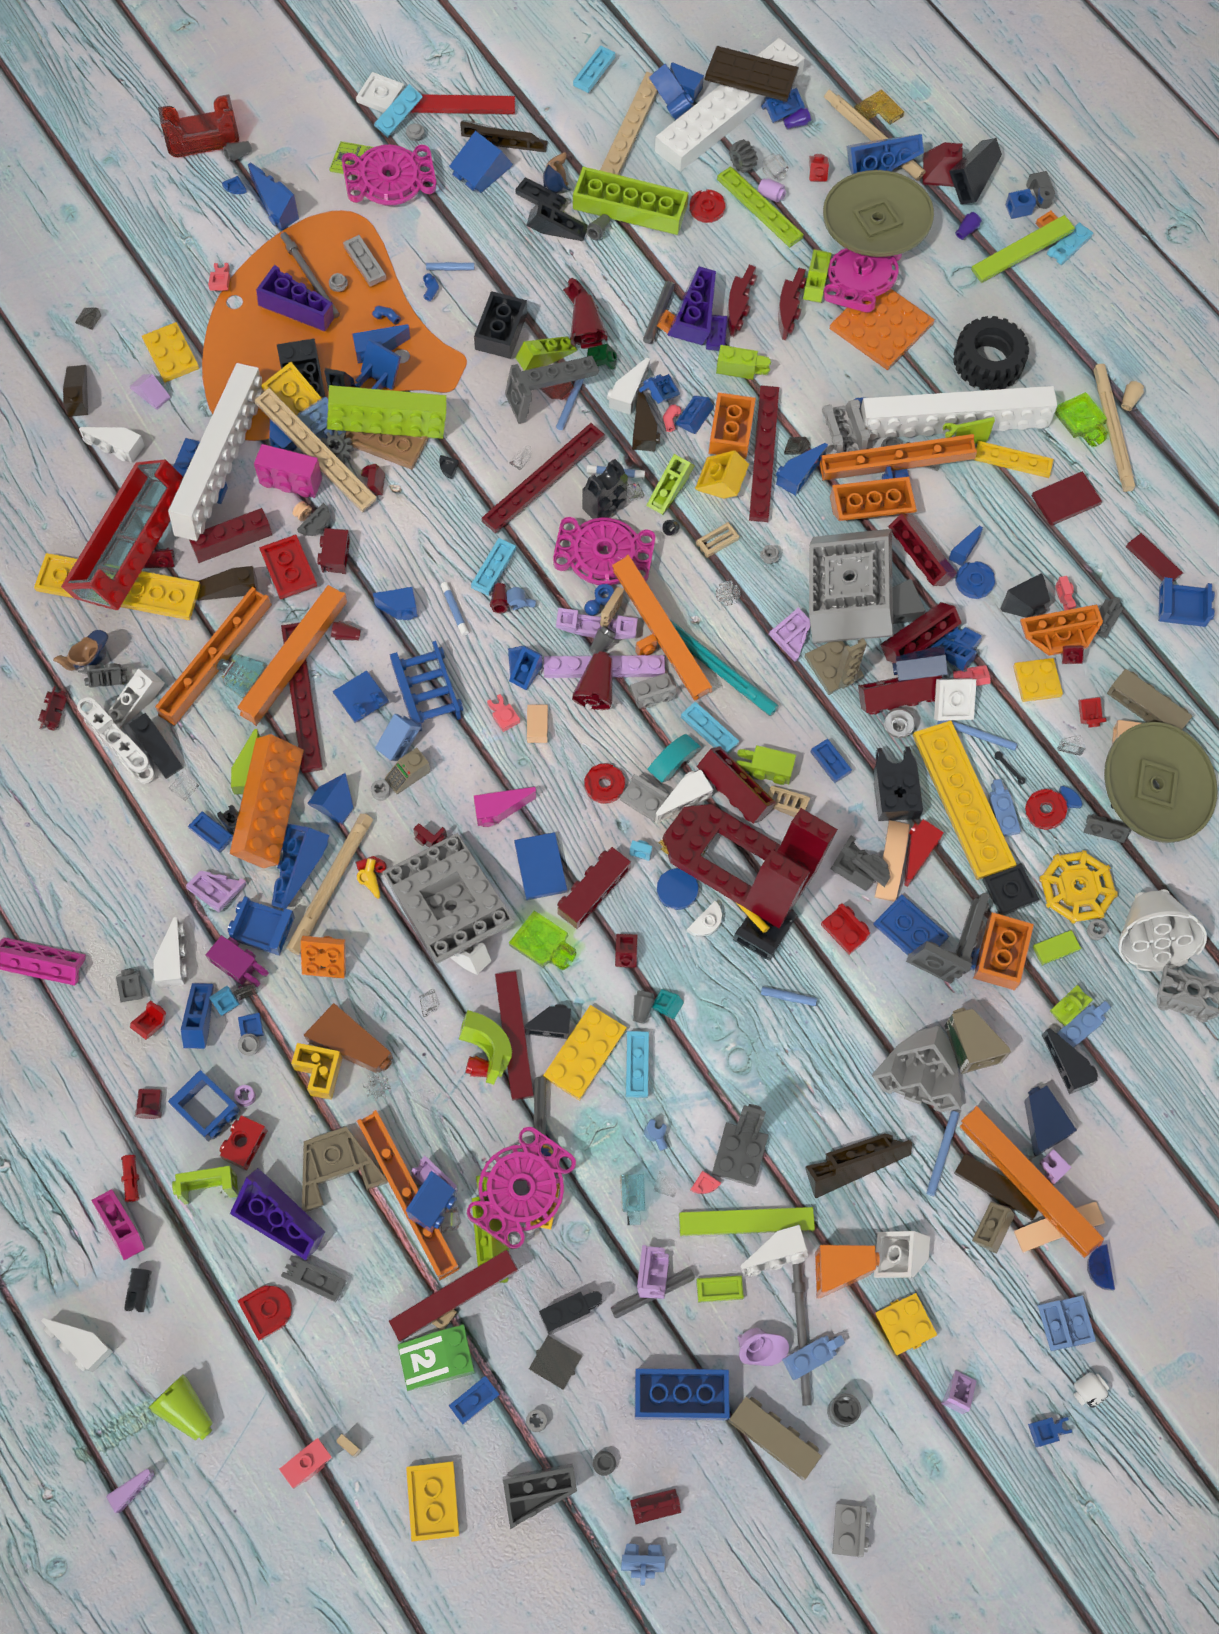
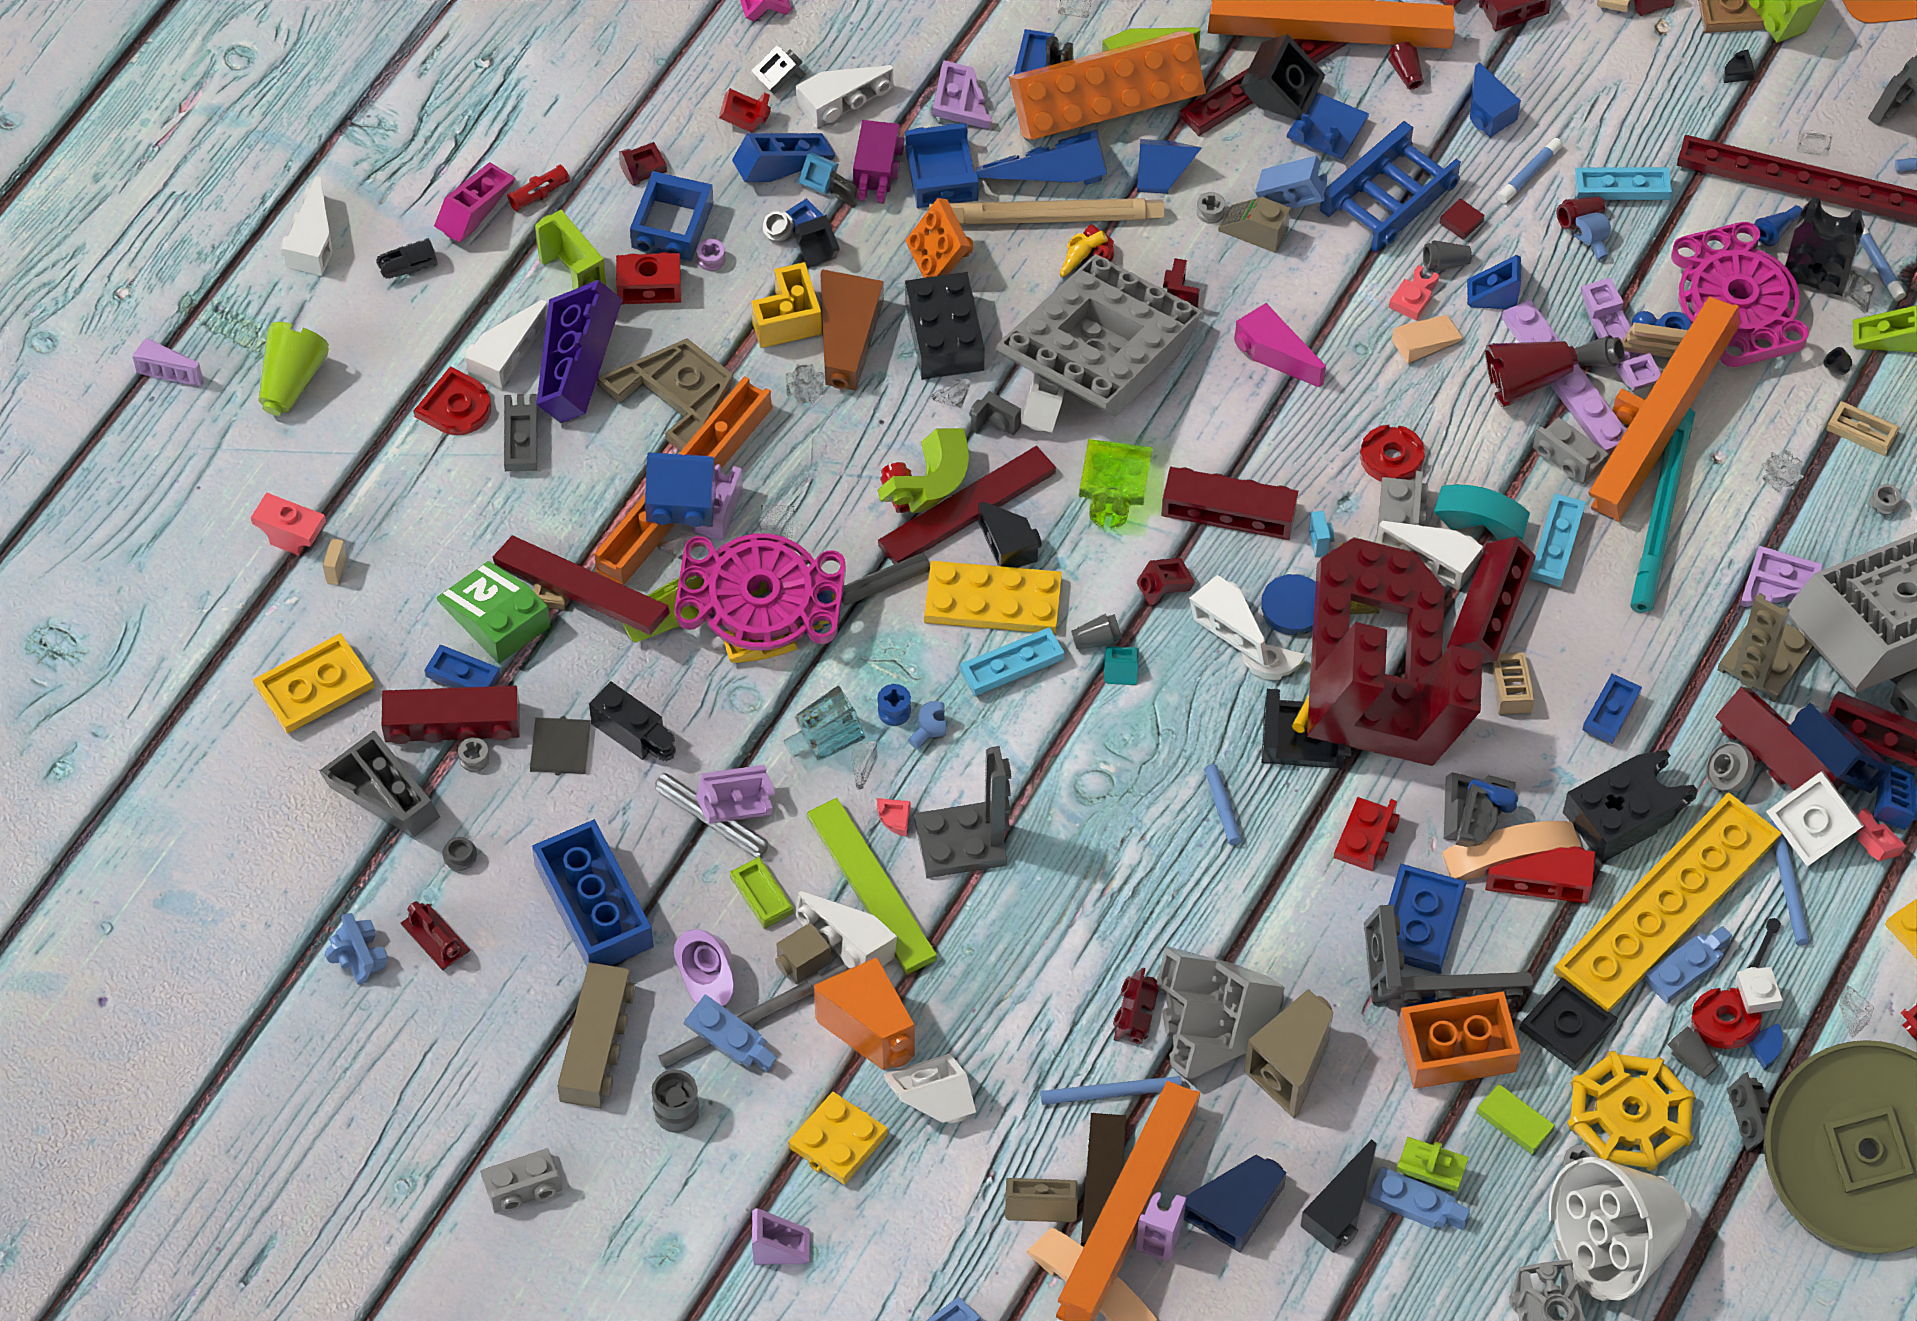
camera: 65 degrees right, 10 degrees down
blue tile [514,832,567,900] -> none
lime hinge [736,745,796,785] -> none
dark brown wedge [805,1133,912,1198] -> none
none -> dark red brick [381,686,520,744]
none -> white slope [465,300,548,390]
none -> clear slope [760,505,795,539]
none -> dark tan brick [775,922,831,984]
none -> black panel [794,215,840,268]
none -> blue wheel [877,684,911,726]
none -> black brick [905,272,985,380]
none -> dark grey bracket [969,391,1021,436]
none -> dark red hinge [1113,968,1159,1044]
none -> white slope [1189,575,1269,666]
none -> black slope [1239,34,1326,120]
none -> dark grey cone [1423,240,1472,272]
none -> dark red tile [1440,198,1485,240]
none -> blue arm [1468,779,1518,813]
none -> dark grey cone [1668,1026,1719,1079]
none -> white bracket [1734,967,1783,1014]
none -> blue cone [1754,205,1802,247]

